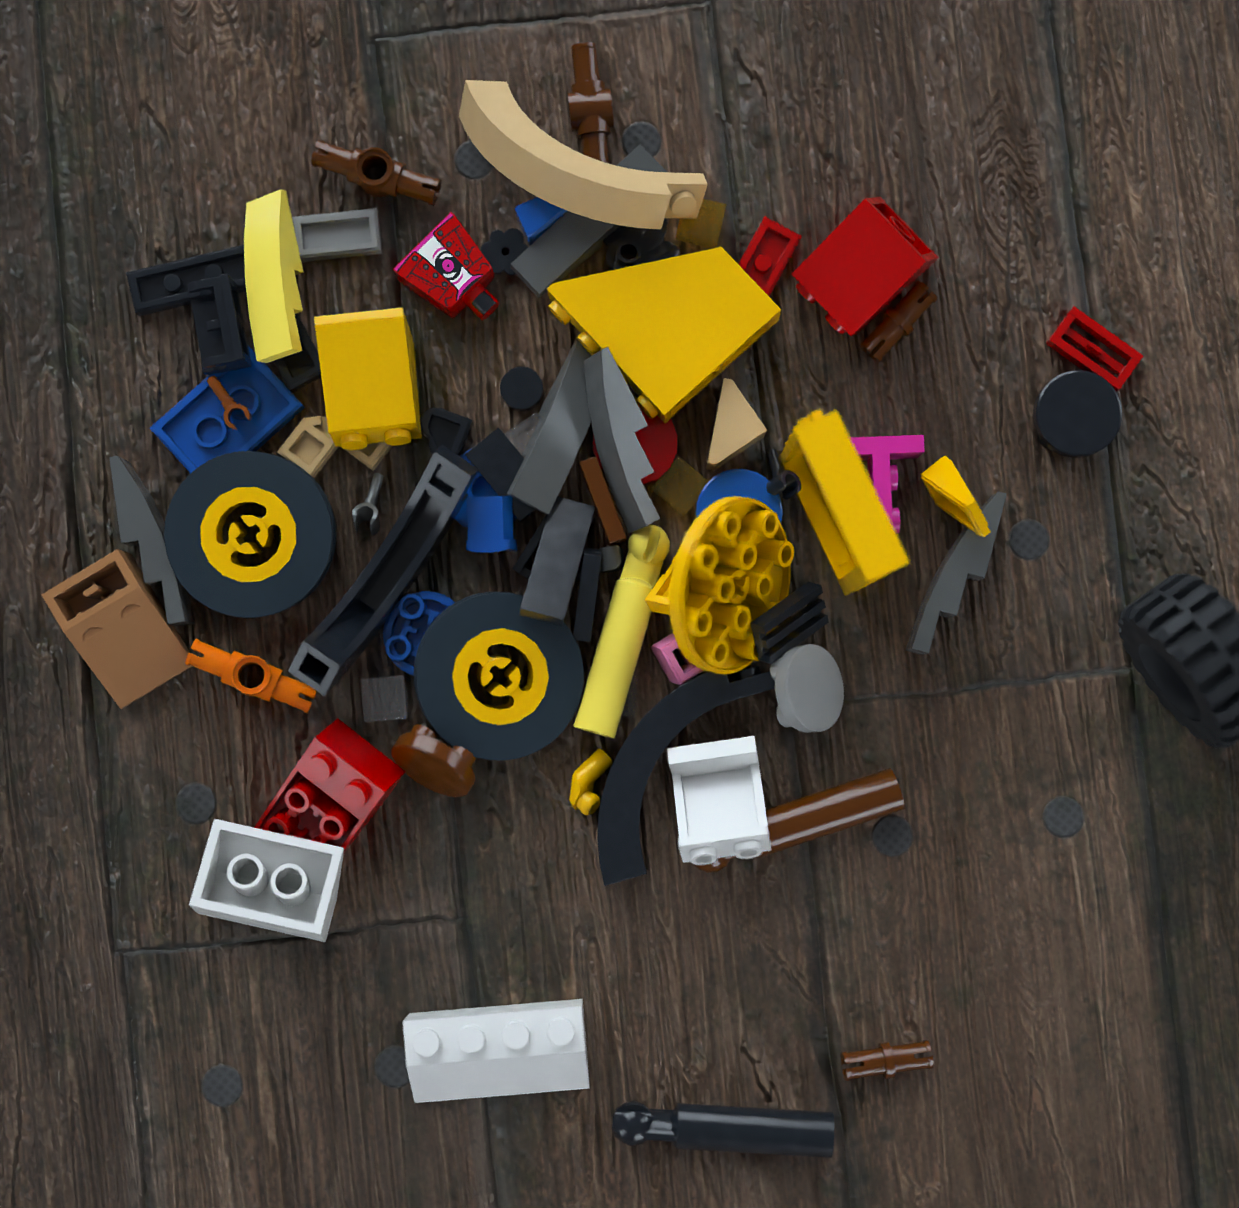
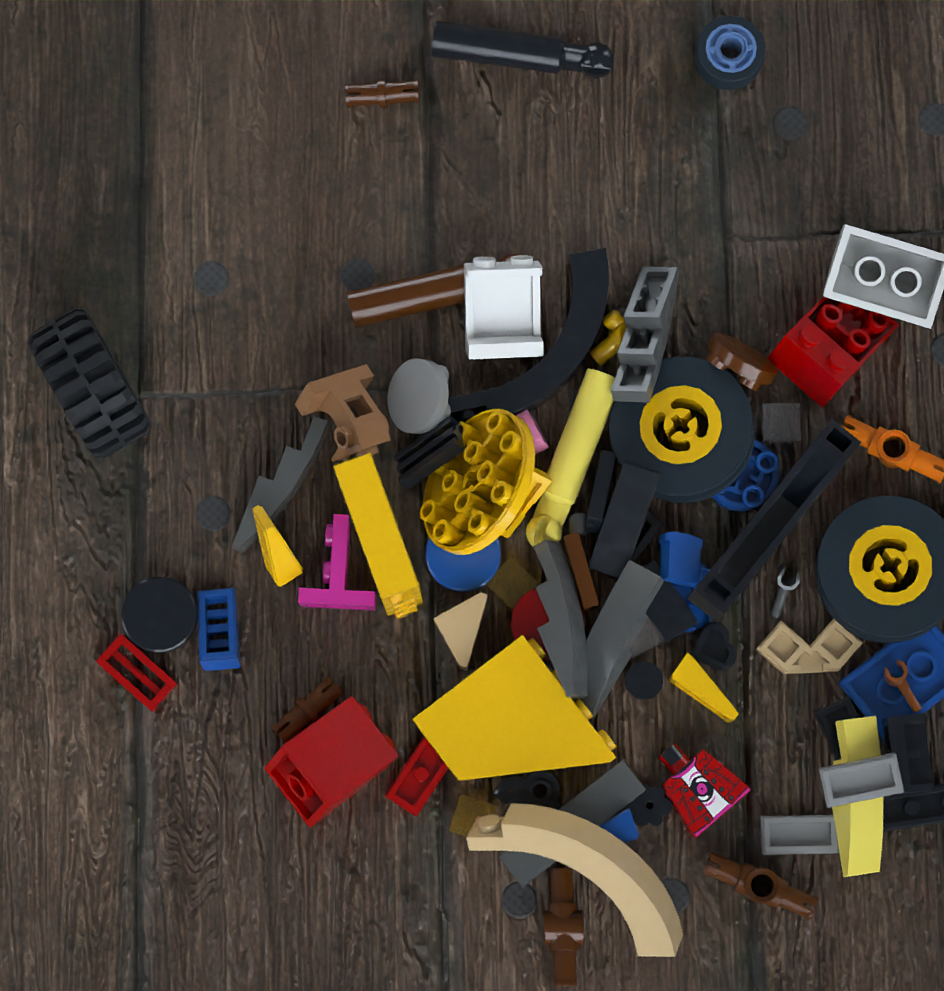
camera: 175 degrees left, 5 degrees down
yellow slope [314,308,422,450] -> none
white slope [403,999,590,1103] -> none
black hand [766,449,801,500] -> none
none -> blue slope [197,588,241,671]
none -> medium nougat tile [295,364,391,462]
none -> dark grey slope [610,267,679,403]
none -> yellow slope [669,652,739,723]
none -> wheel [694,15,766,91]
none -> light grey tile [818,753,904,808]

